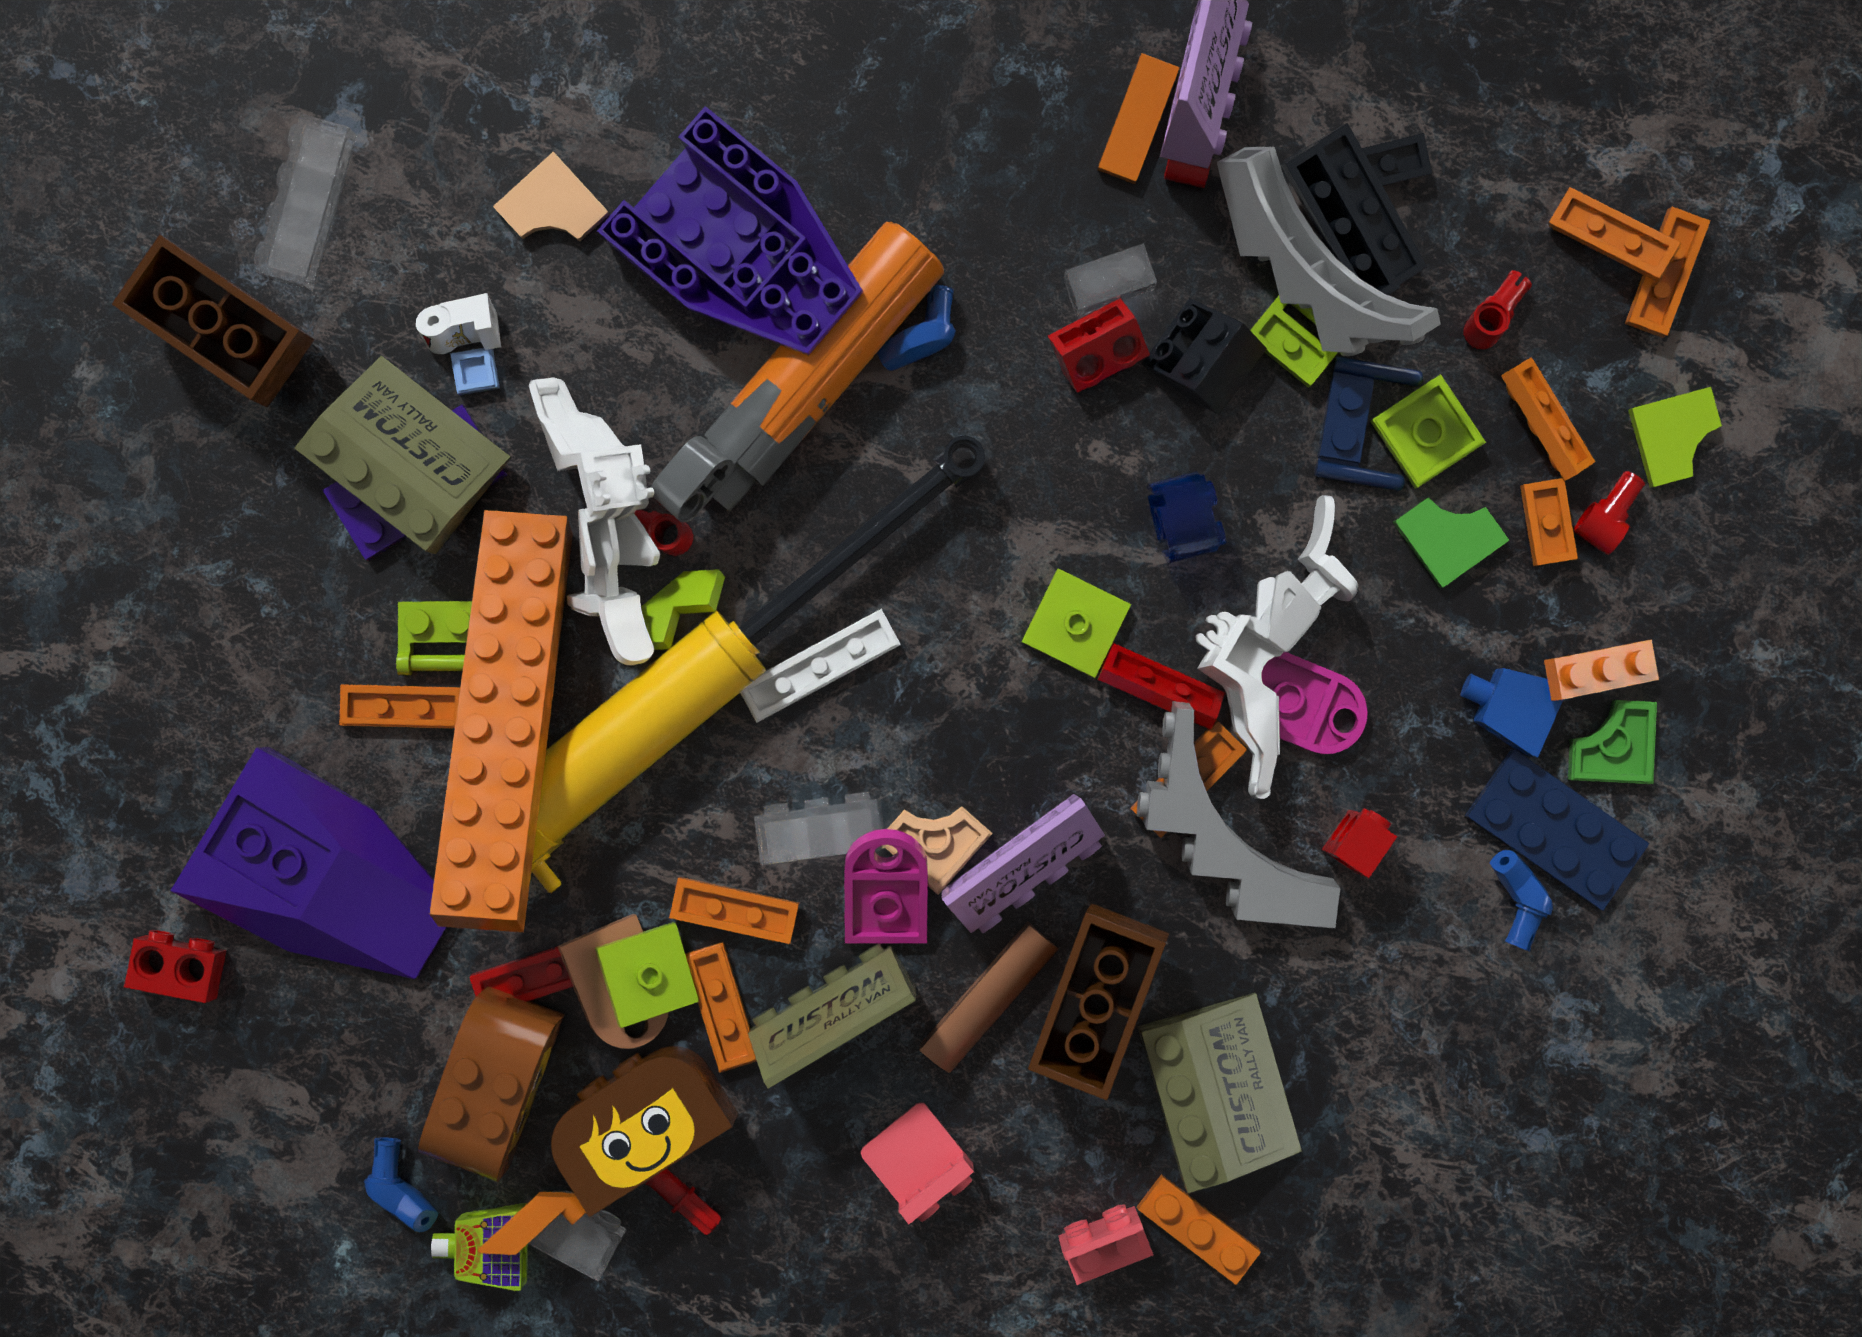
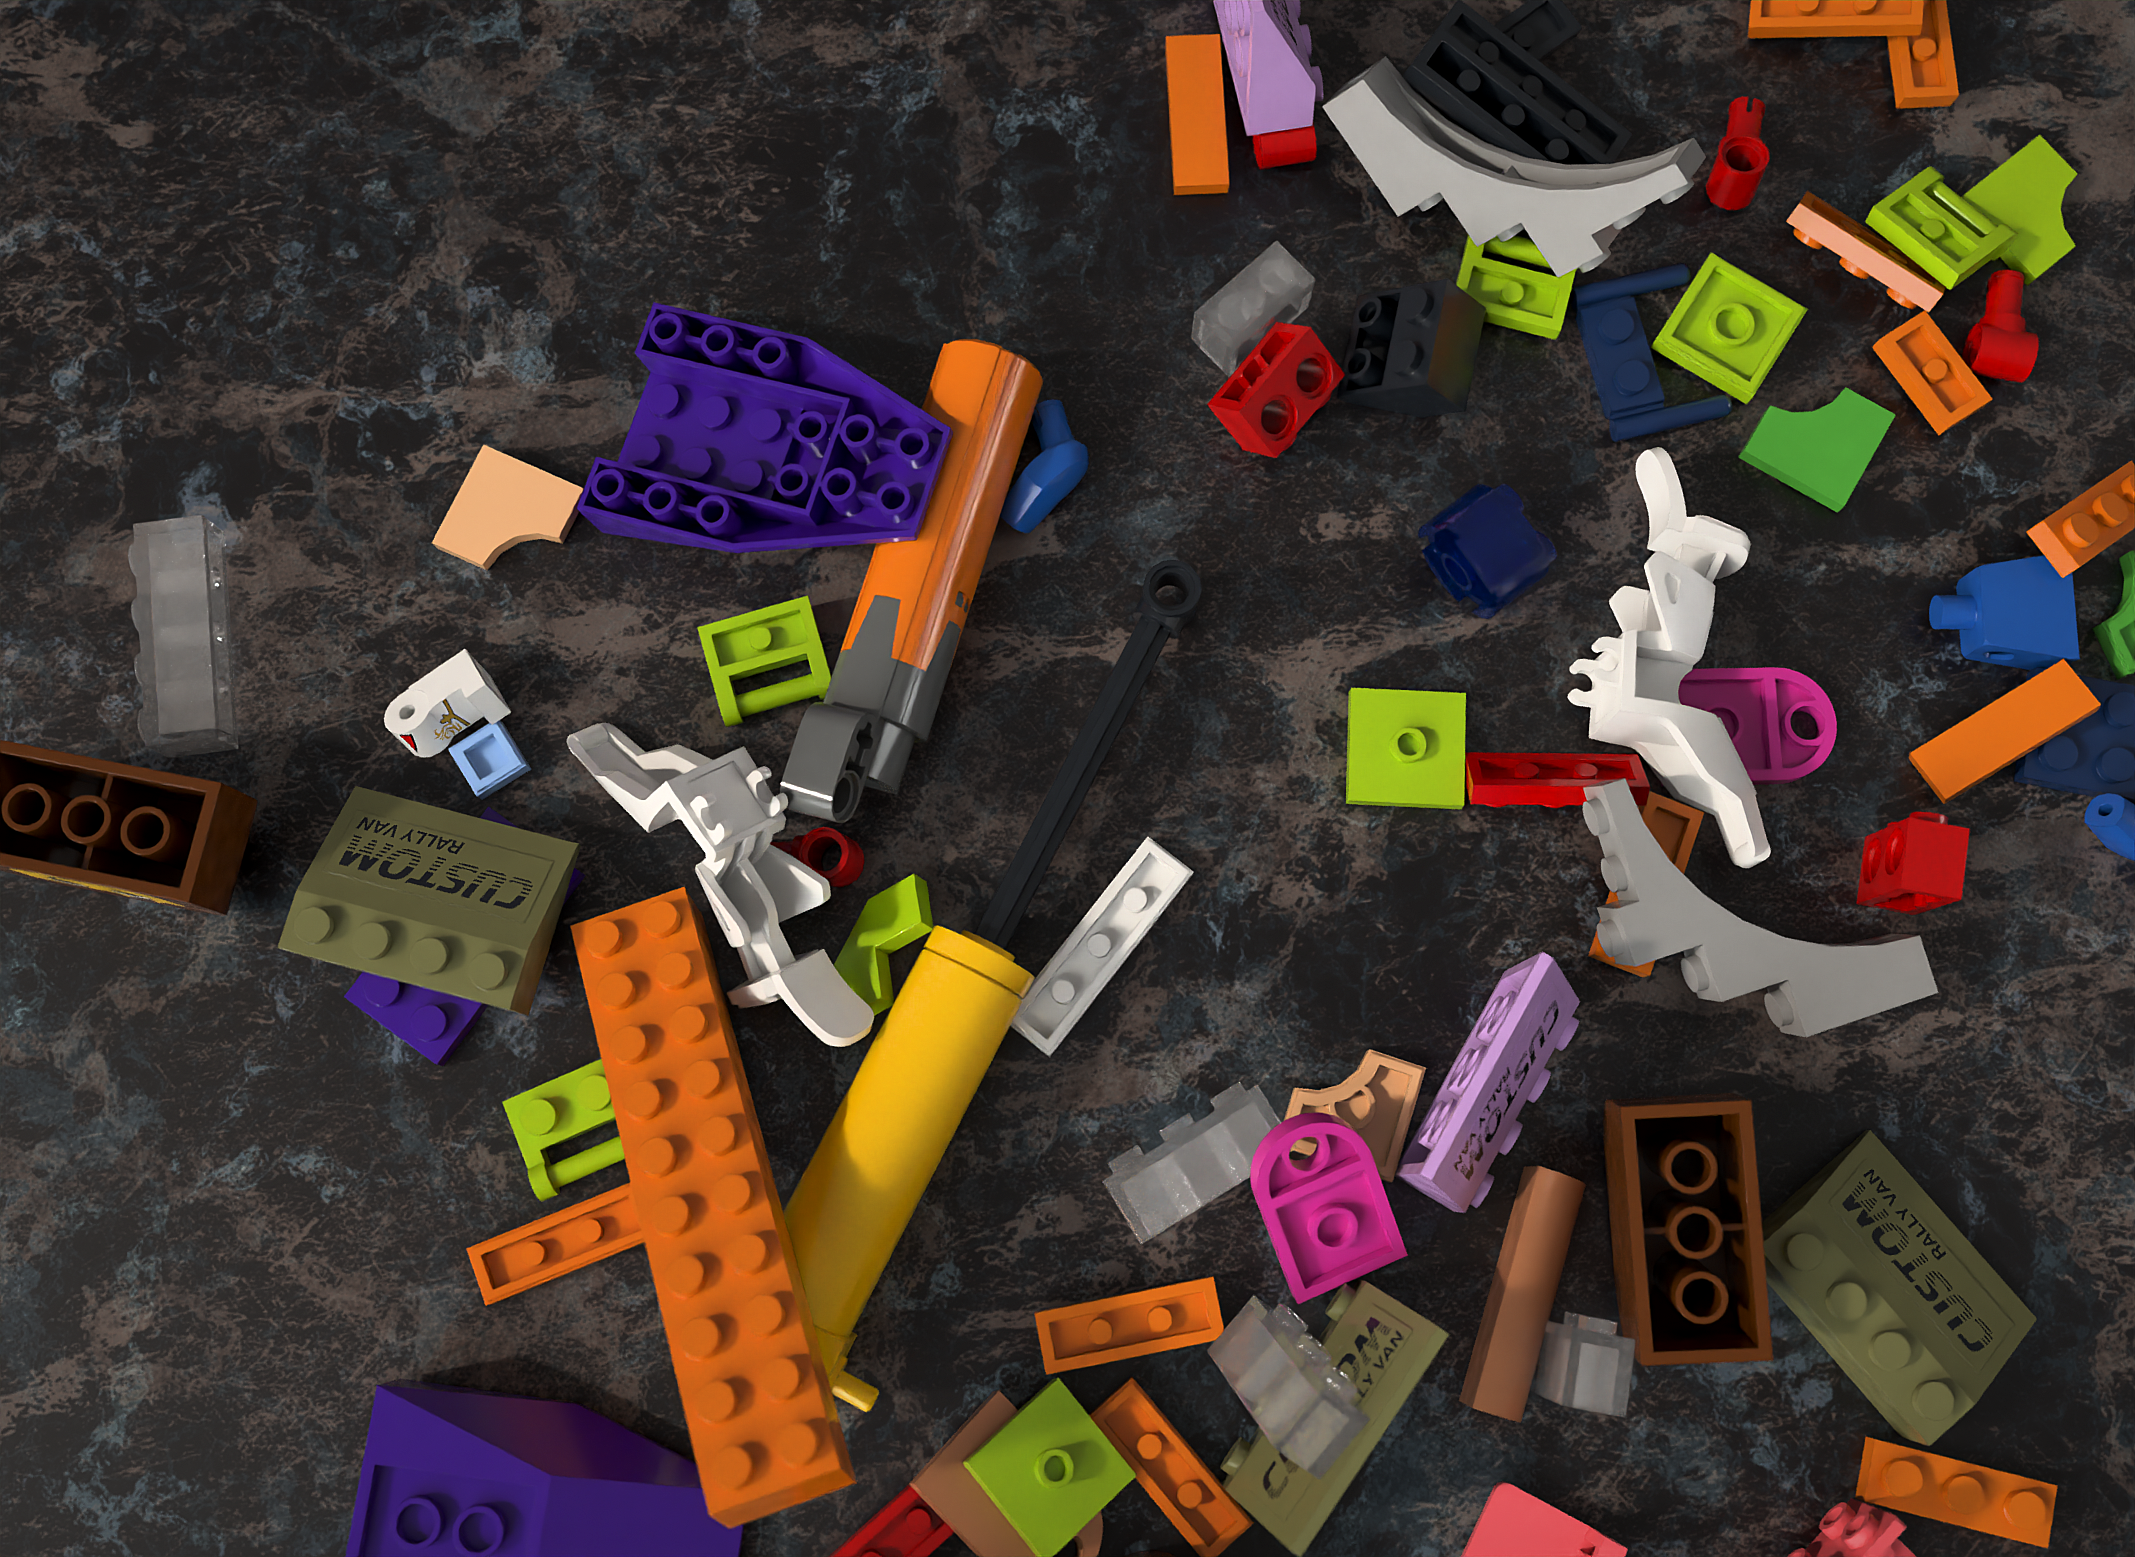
camera: 25 degrees left, 10 degrees down
none -> lime plate [697,595,832,728]
none -> clear brick [1207,1295,1370,1480]
none -> clear brick [1535,1312,1636,1418]
none -> lime plate [1865,166,2017,290]
none -> orange tile [1908,659,2101,804]

